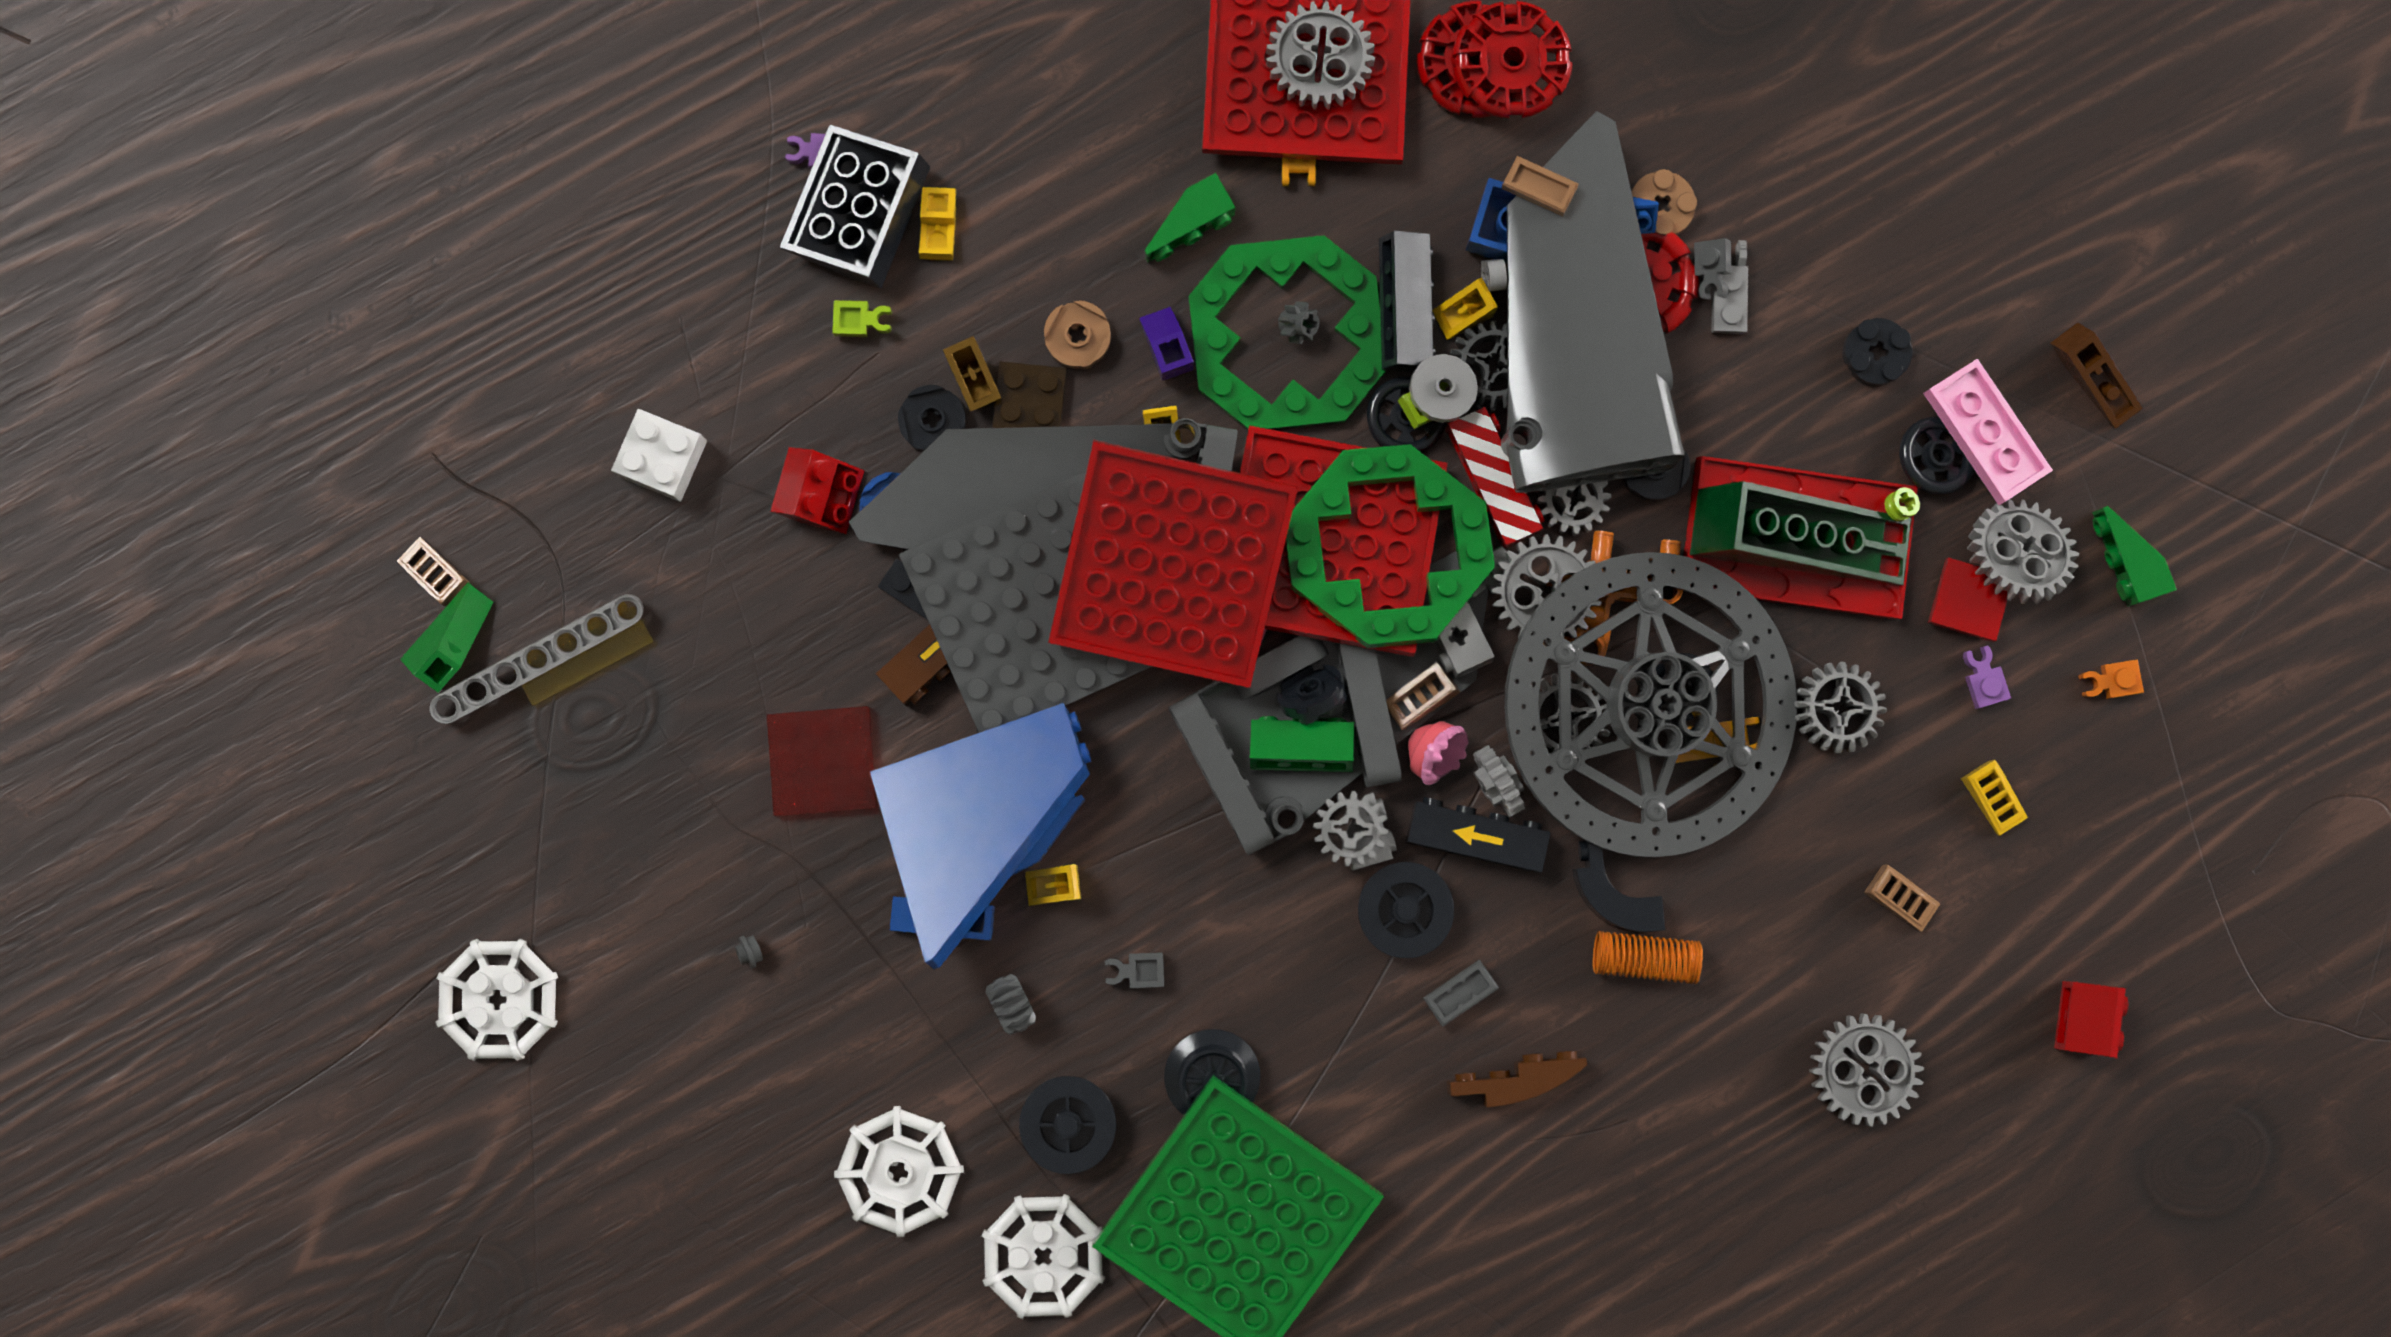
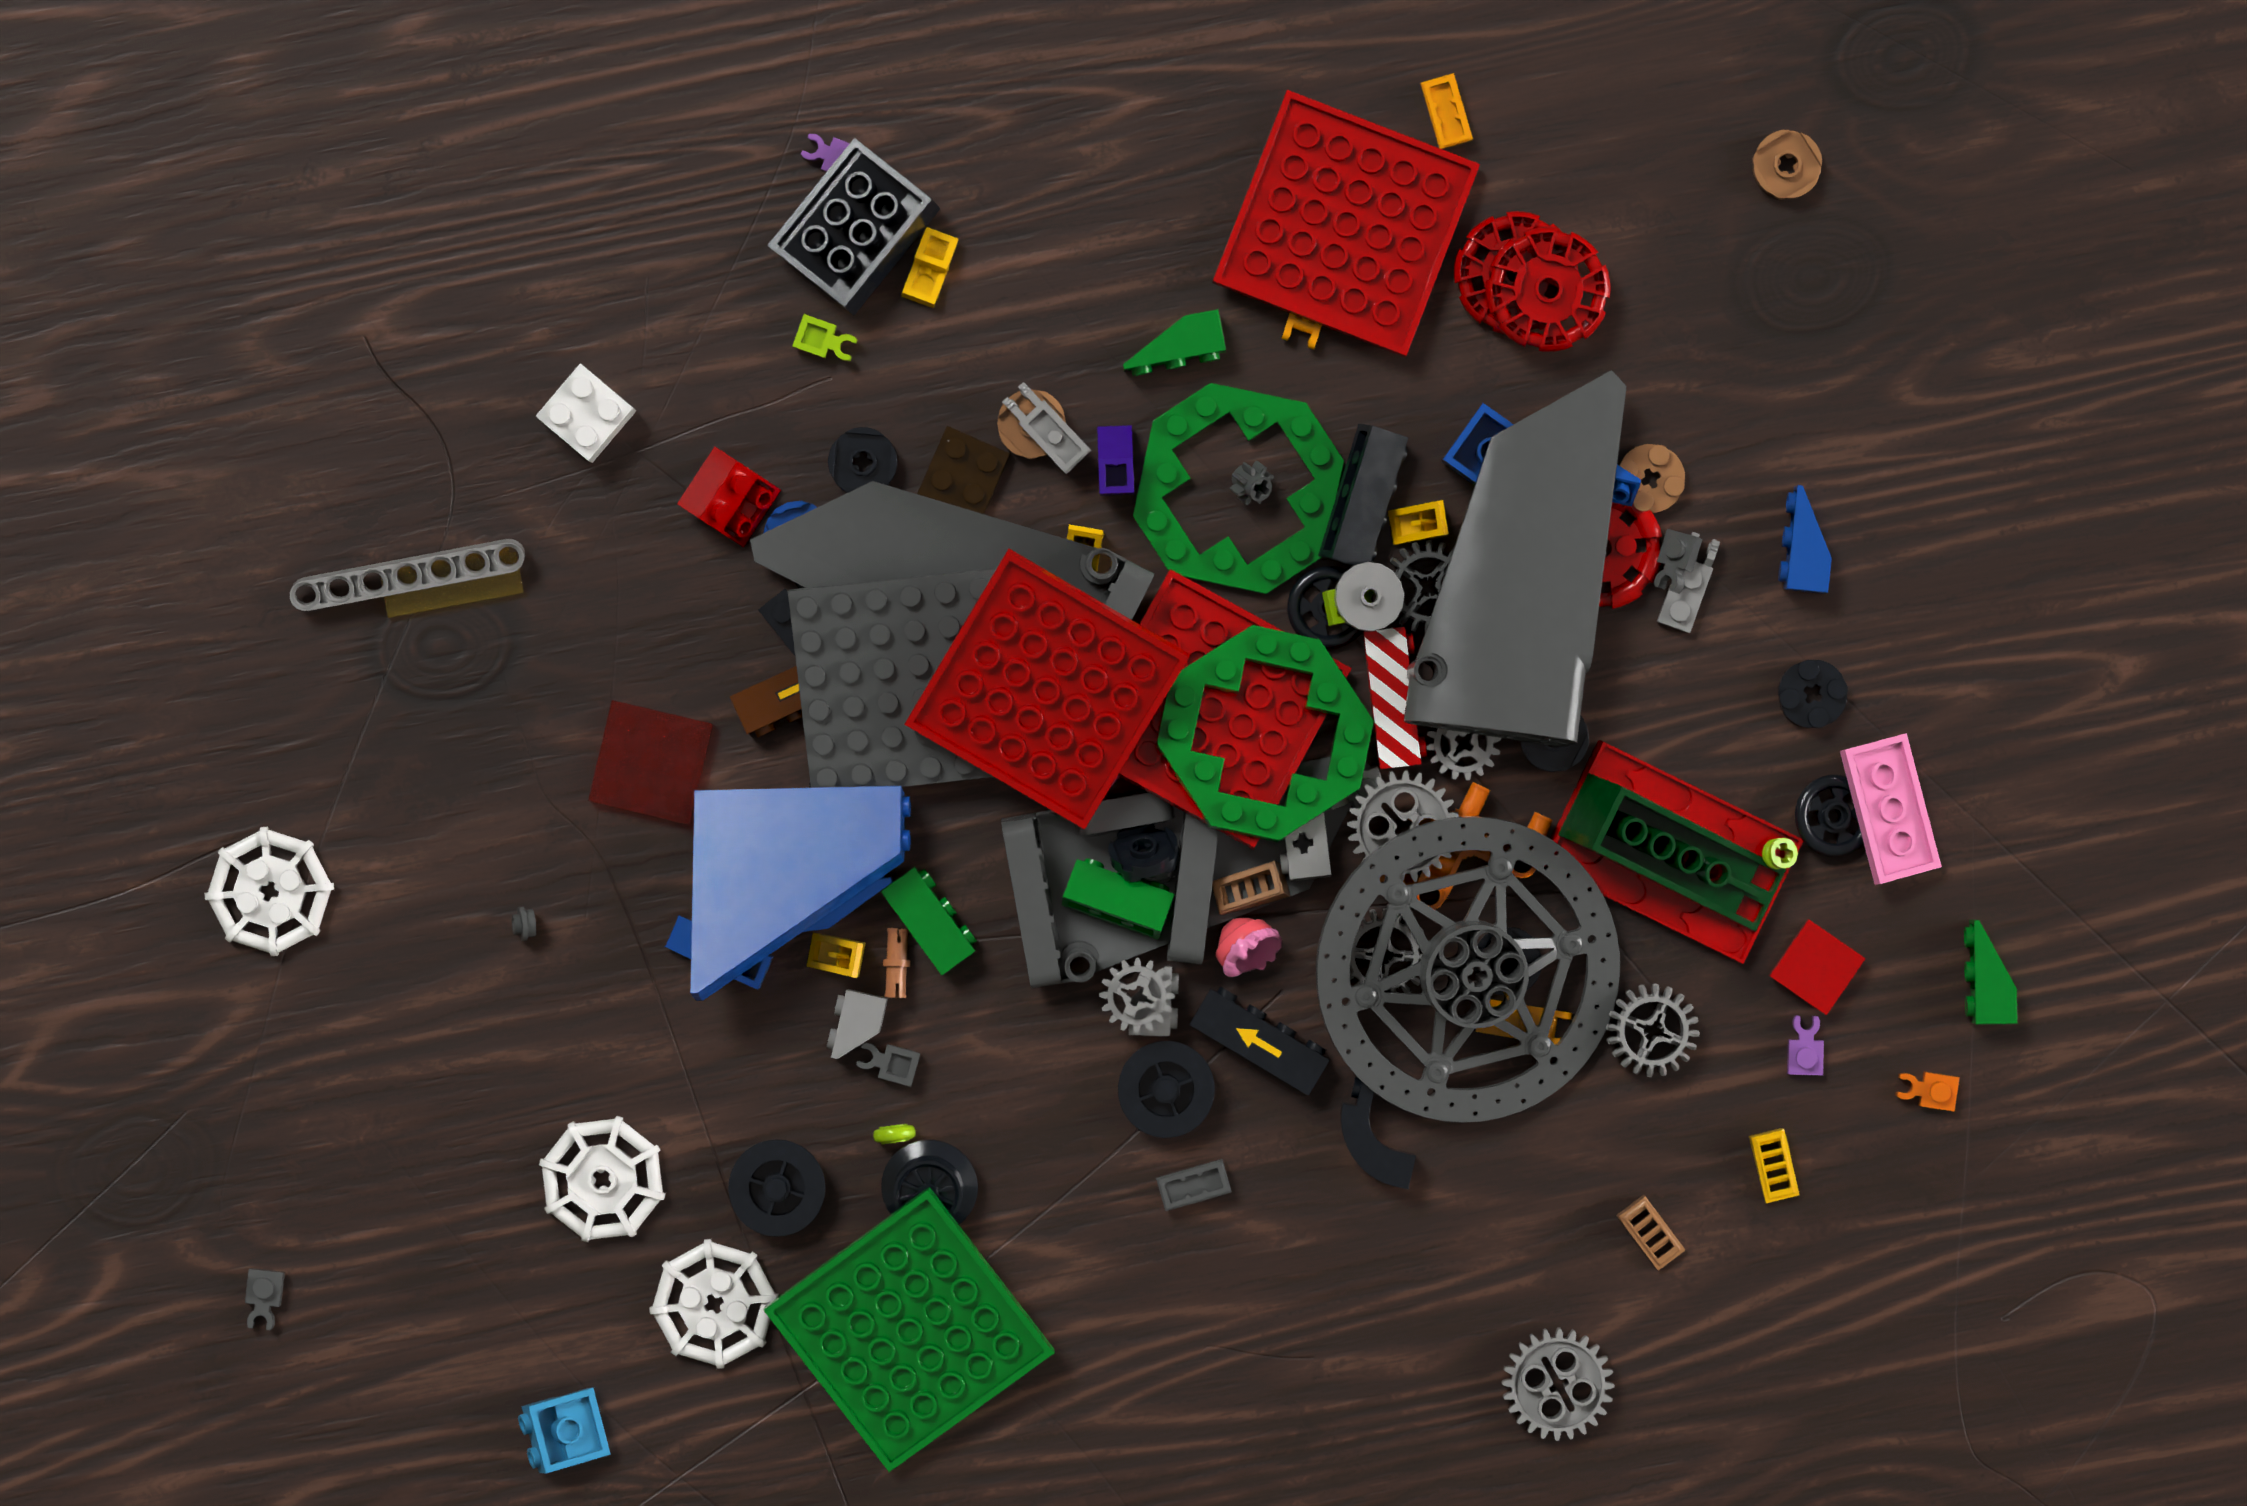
camera: 20 degrees right, 5 degrees up
slope [397,537,470,607] -> none
green slope [400,582,493,693] -> none
pearl gold slope [943,336,1001,411] -> none
dark grey gear [986,974,1036,1035] -> none
light grey gear [1266,1,1375,110] -> none
reddish brown slope [1447,1051,1587,1108] -> none
light grey gear [1473,745,1525,817] -> none
light grey beam [1481,259,1507,292] -> none
medium nougat tile [1502,156,1579,217] -> none
orange piece [1593,931,1703,985] -> none
light grey gear [1967,499,2079,604] -> none
reddish brown slope [2050,322,2143,429] -> none
red slope [2054,981,2128,1058] -> none
none -> light grey slope [827,989,888,1059]
none -> lime piece [873,1124,916,1144]
none -> green brick [881,867,977,975]
none -> nougat pin [883,928,910,998]
none -> light grey hinge [1002,382,1091,474]
none -> blue slope [1778,485,1832,594]

